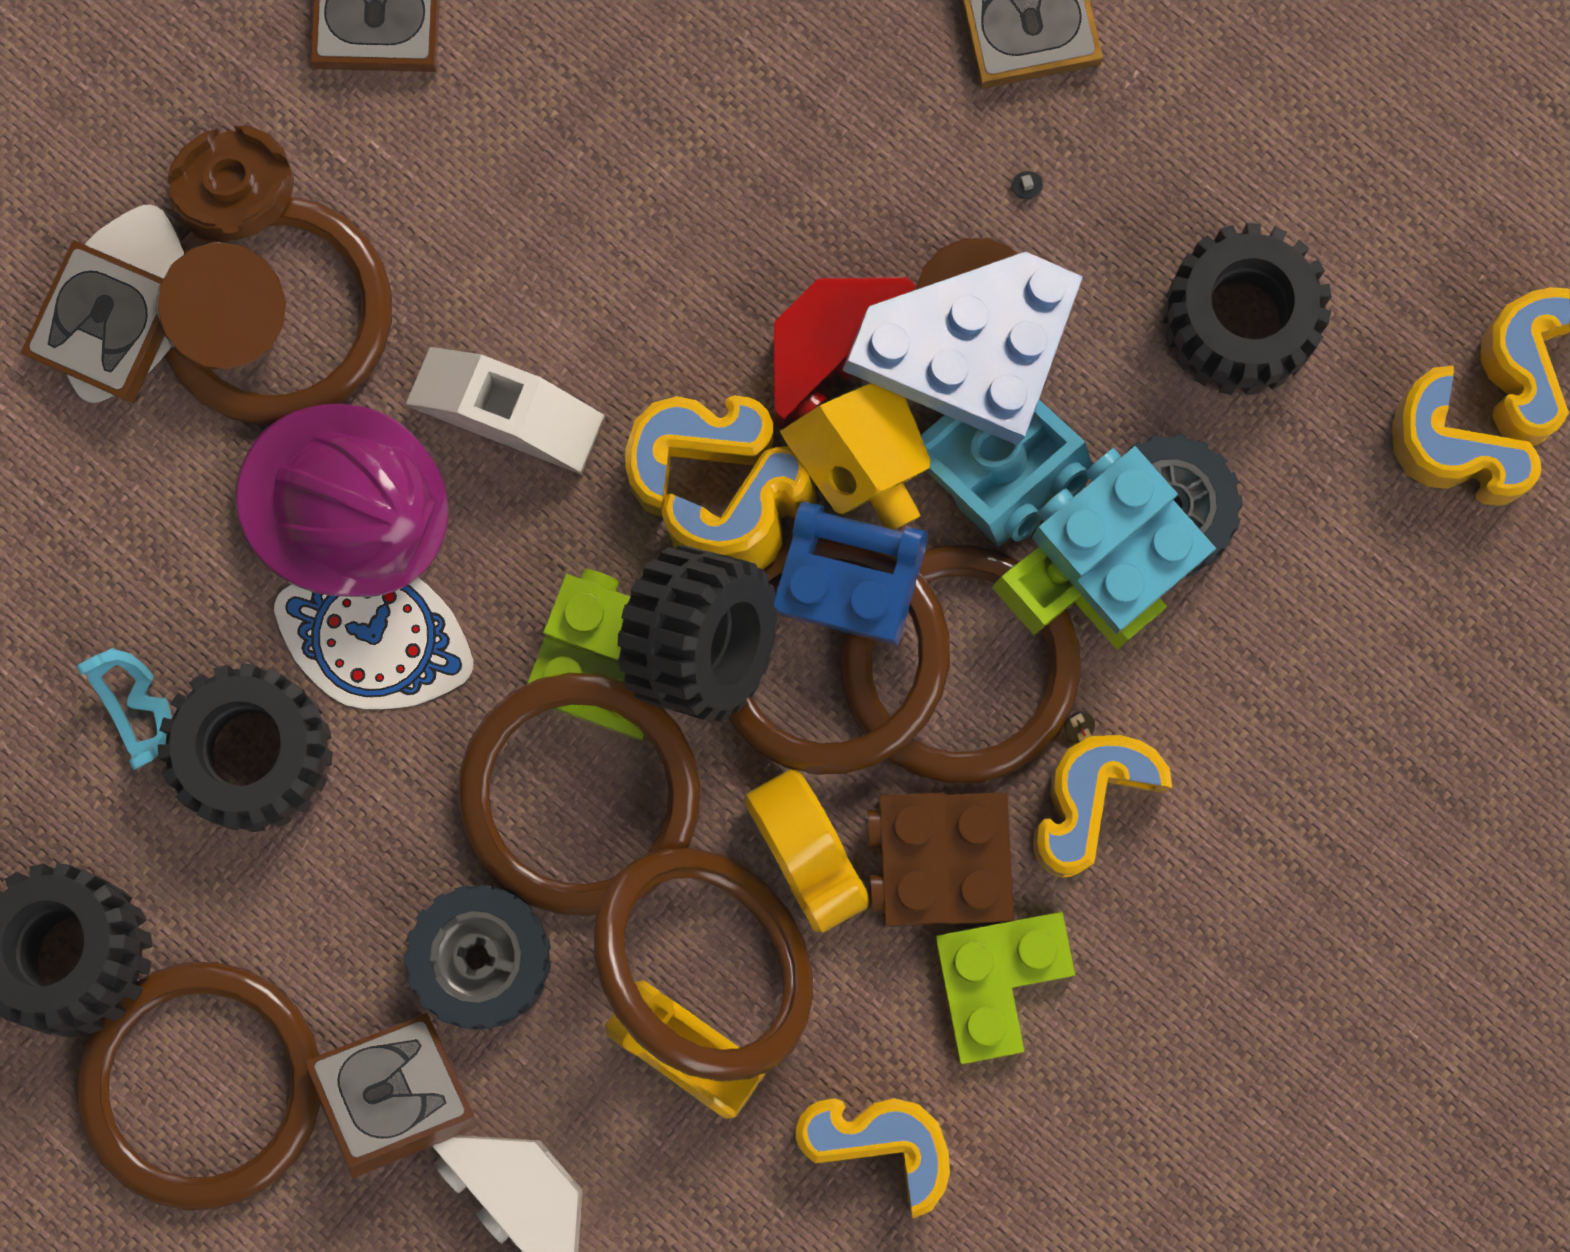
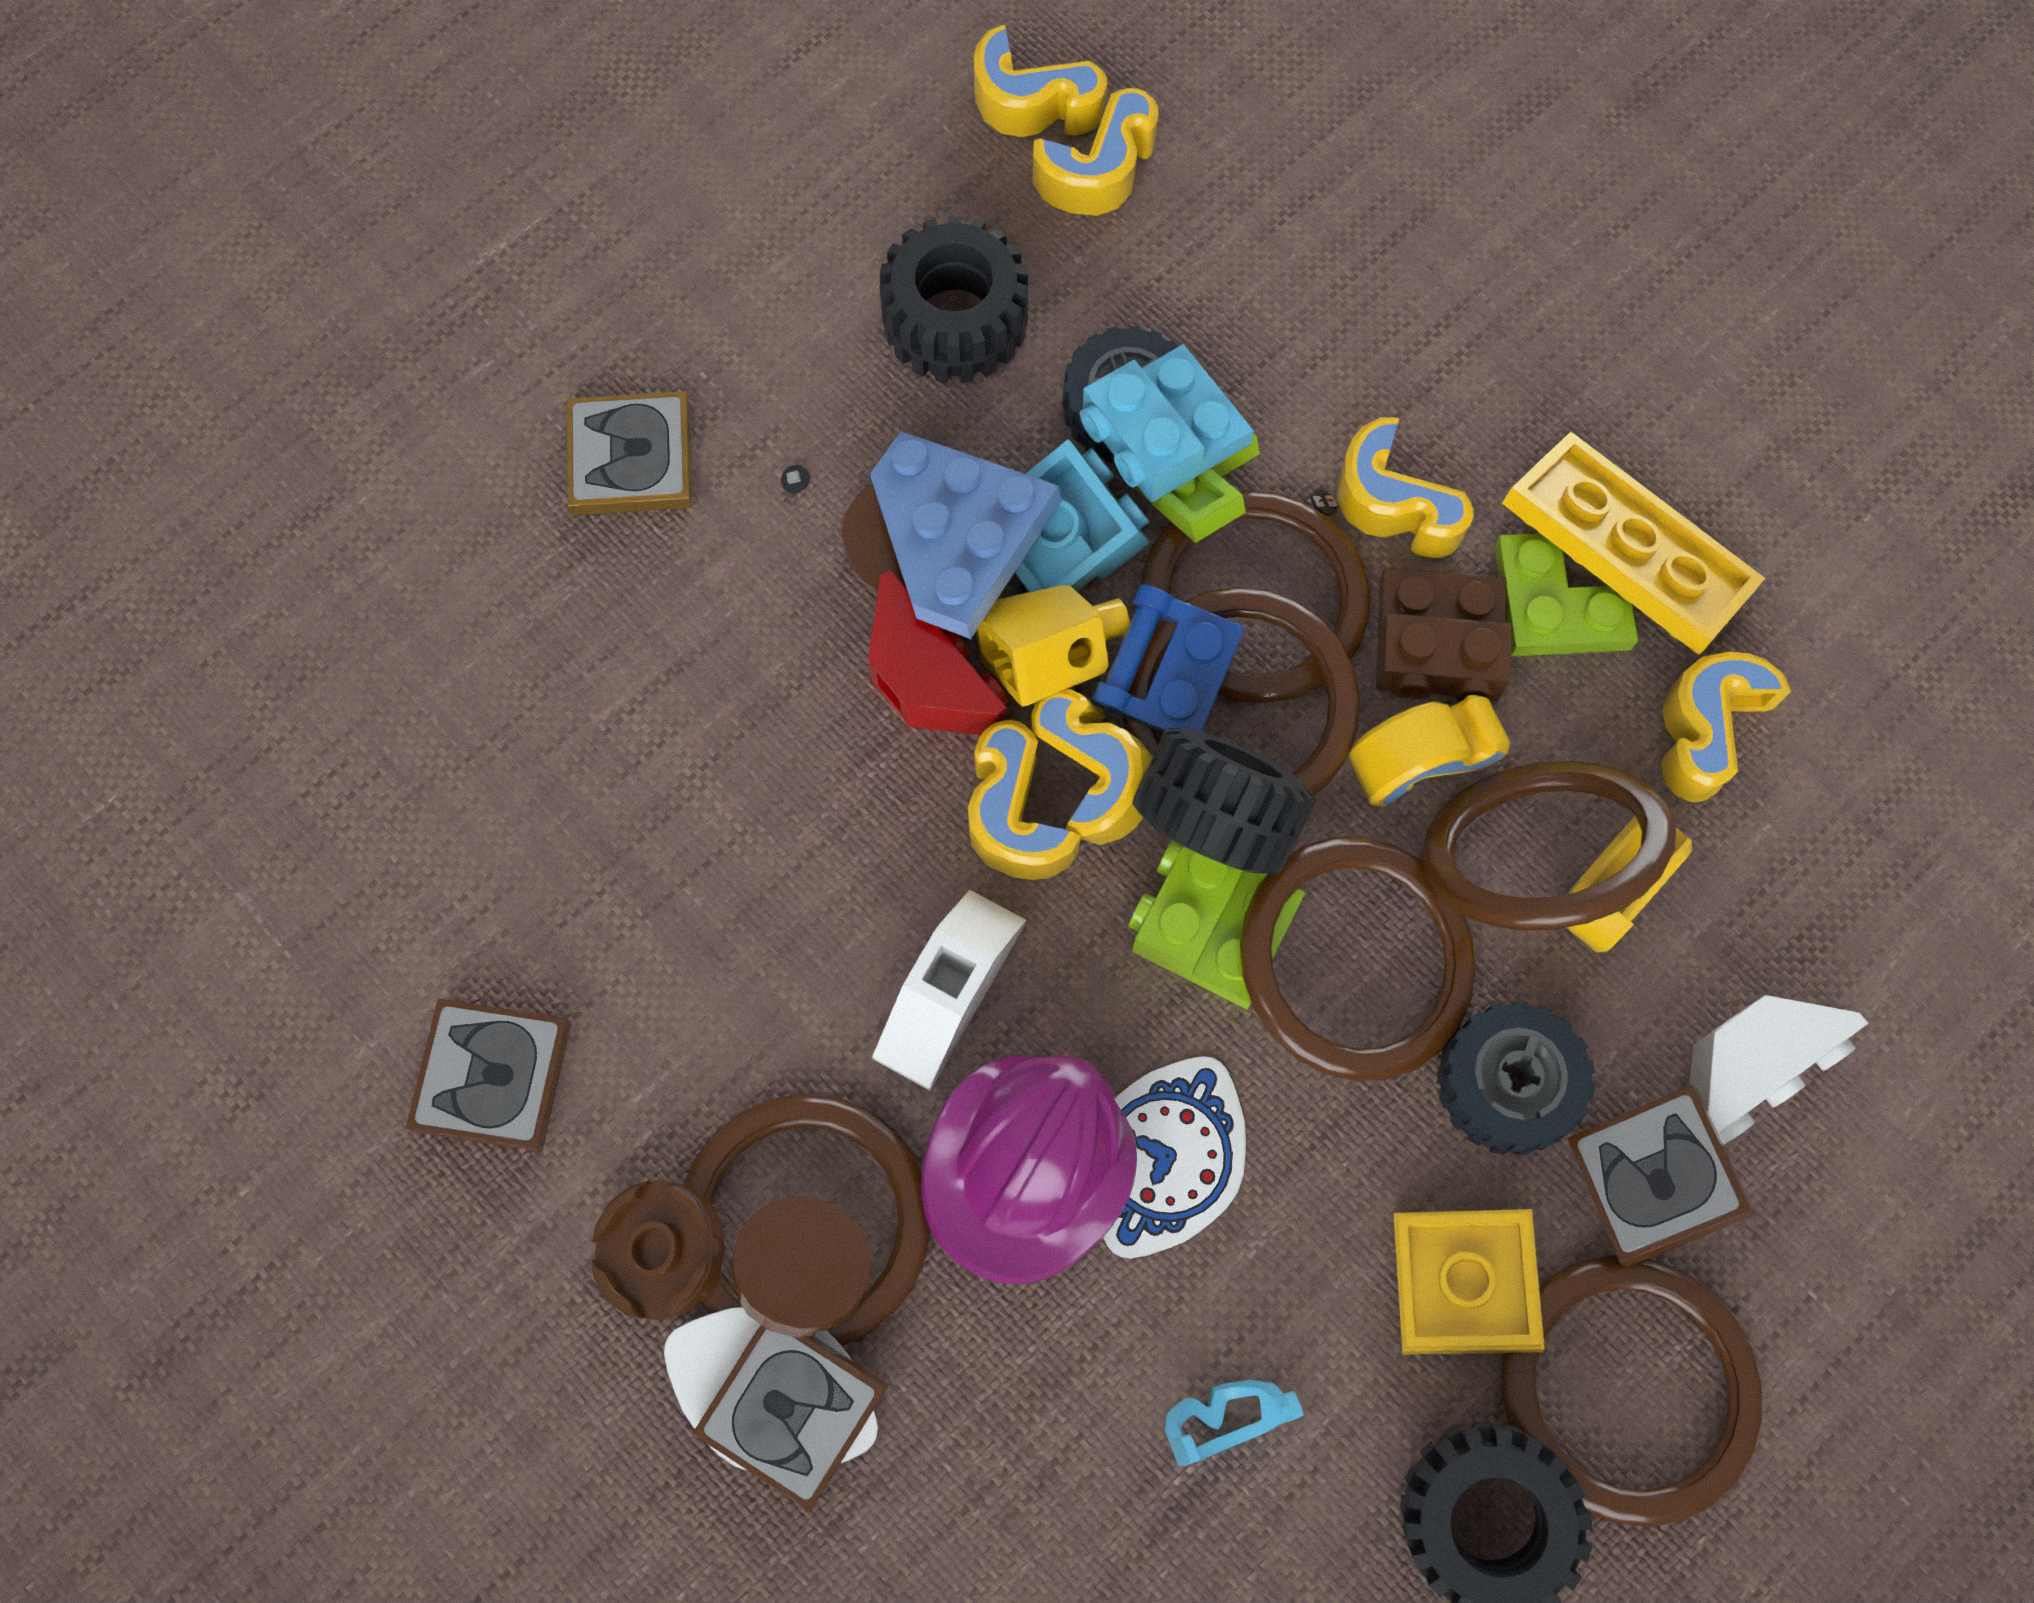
camera: 85 degrees left, 10 degrees down
black tyre [158,663,333,832] -> none
none -> yellow tile [1393,1209,1544,1355]
none -> yellow plate [1502,432,1766,655]

